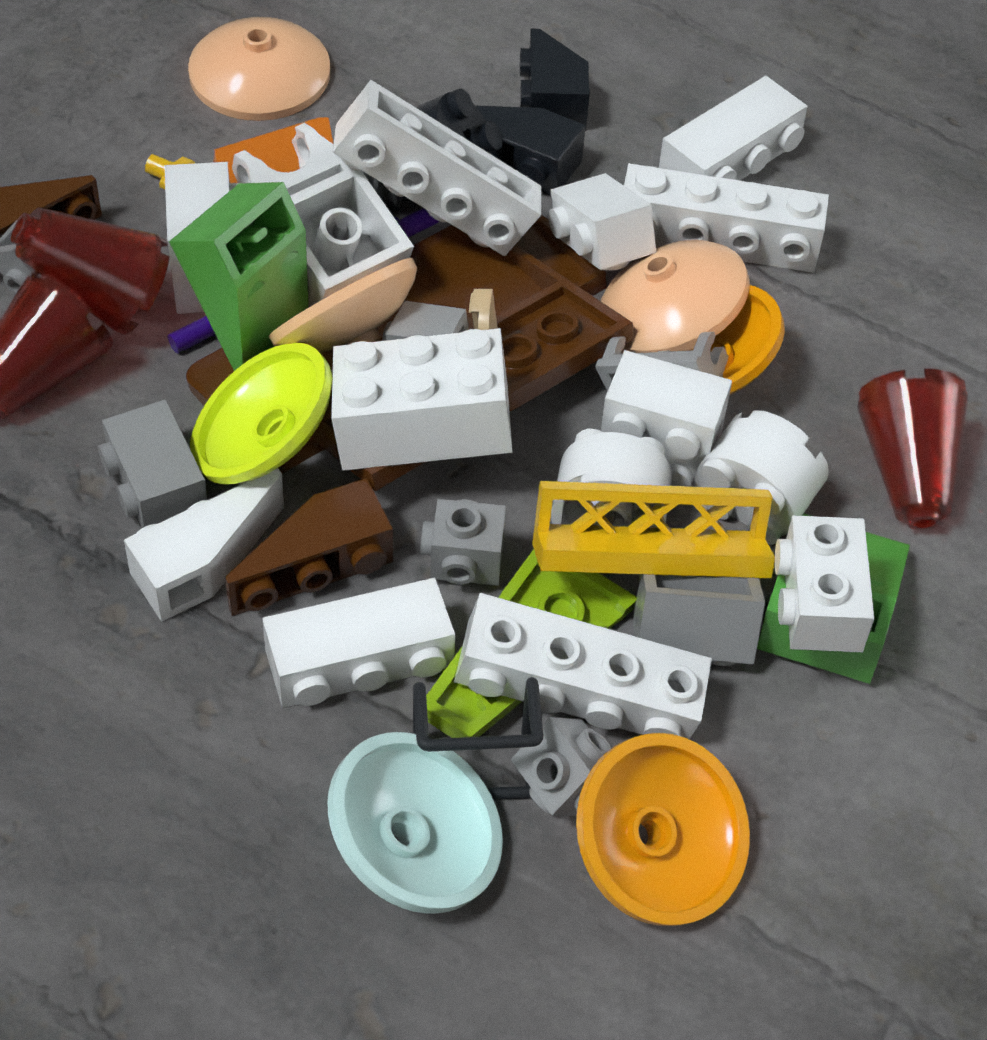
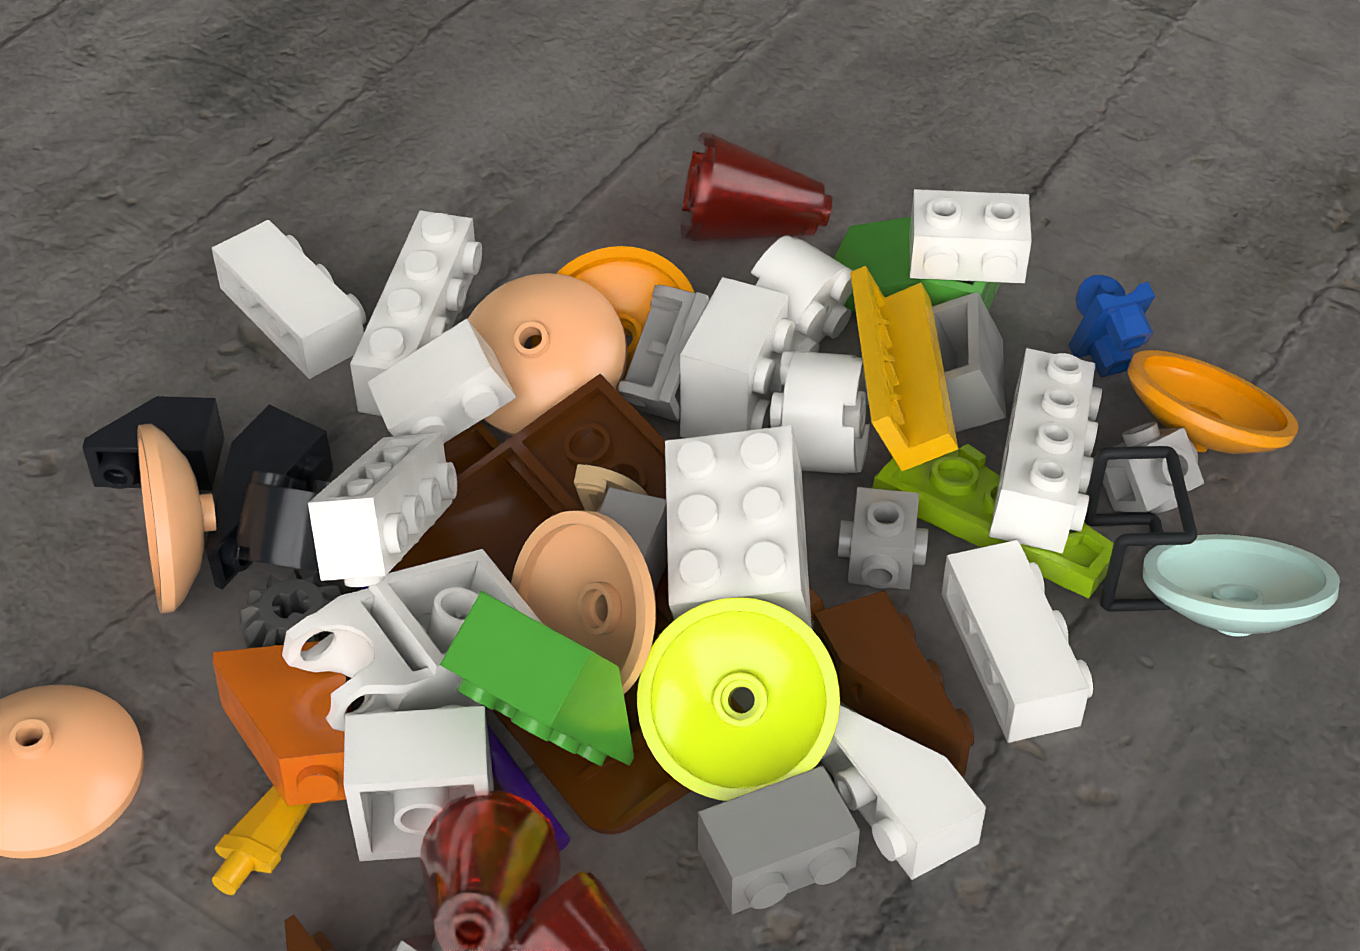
camera: 85 degrees left, 5 degrees down
none -> light nougat dish [137,424,216,614]
none -> blue hips [1068,275,1155,377]

